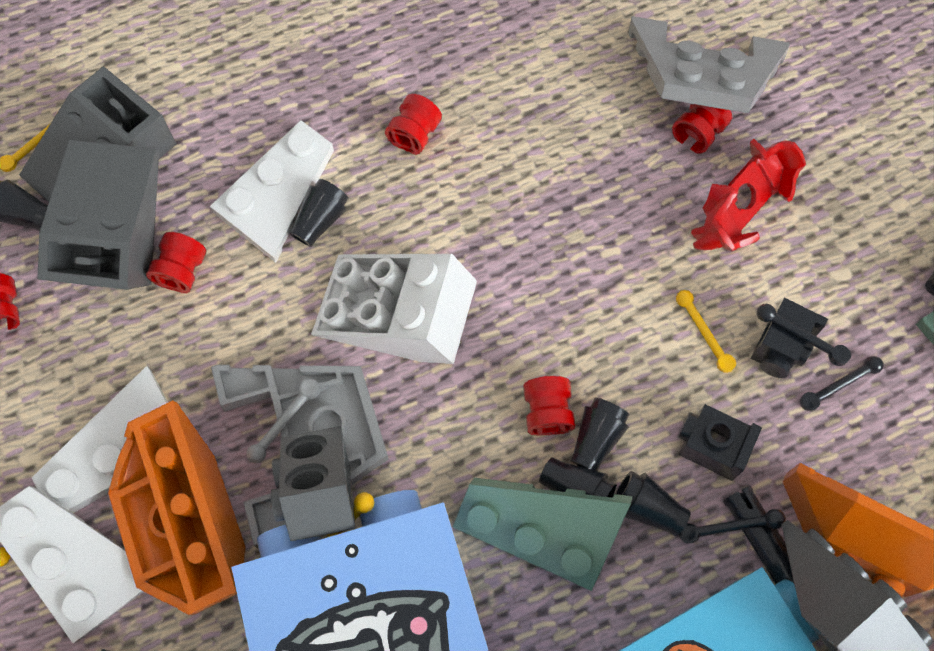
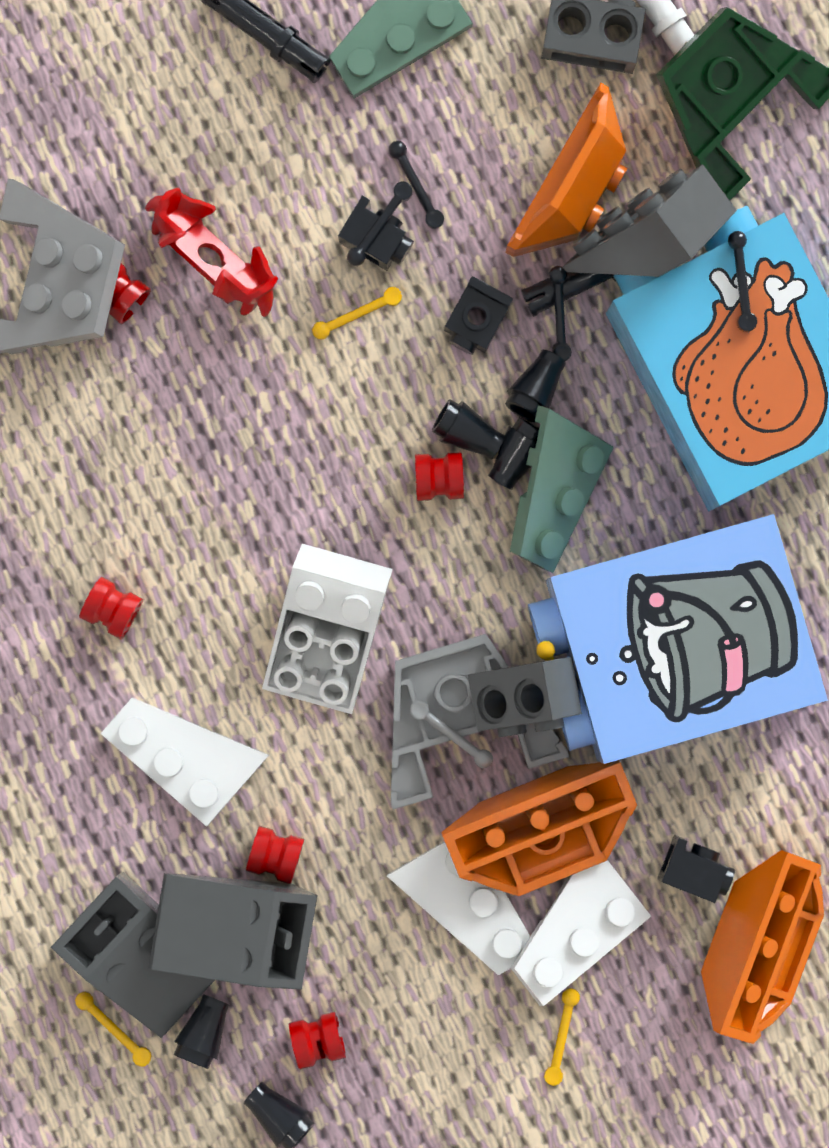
camera: 90 degrees left, 20 degrees up
black cone [289,179,349,247] -> none

